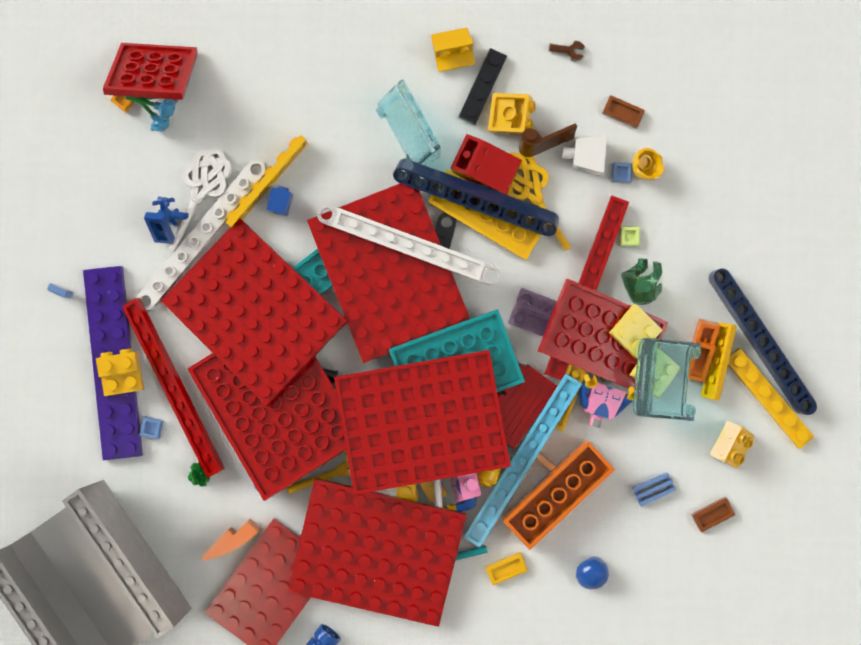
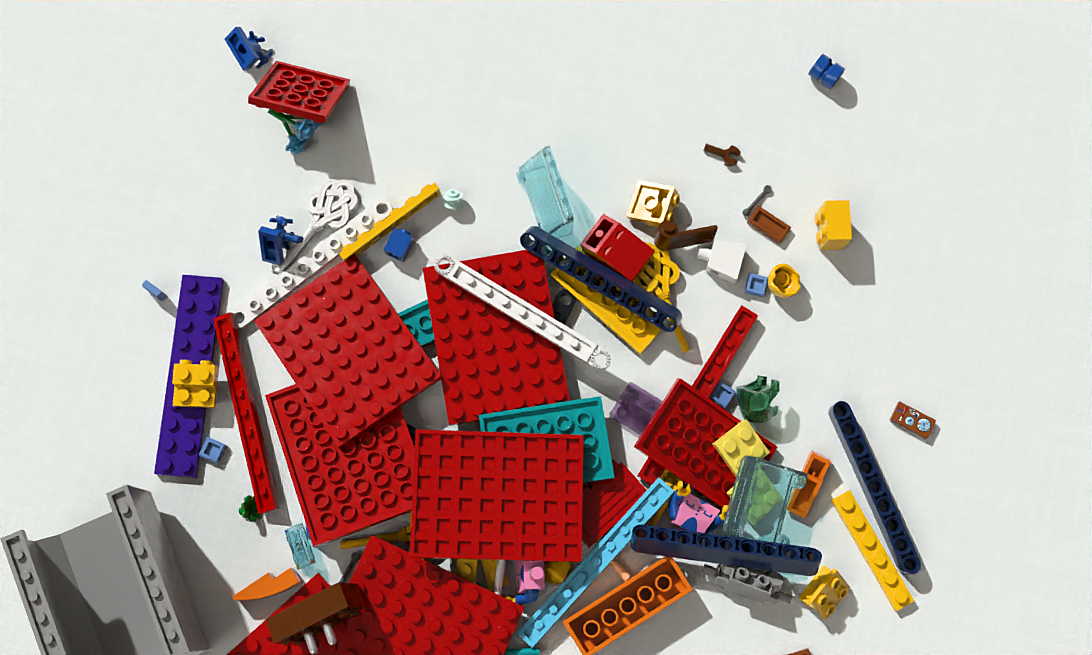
camera: 10 degrees right, 10 degrees down
light orange tile [110,96,135,113] -> none
yellow bracket [431,27,475,72] -> none
black plate [458,48,507,126] -> none
yellowish green tile [619,226,640,246] -> none
medium blue tile [632,472,676,506] -> none
yellow plate [700,322,737,401] -> none
none -> blue piece [224,27,273,71]
none -> reddish brown piece [266,582,367,655]
none -> clear light blue plate [285,523,316,570]
none -> dark grey hinge [339,552,360,582]
none -> light aqua wheel [443,188,464,211]
none -> dark blue beam [630,524,822,576]
none -> light grey piece [702,563,792,604]
none -> medium blue tile [709,381,736,409]
none -> dark grey hinge [742,185,772,216]
none -> yellow brick [814,200,852,250]
none -> dark orange tile [889,401,936,439]

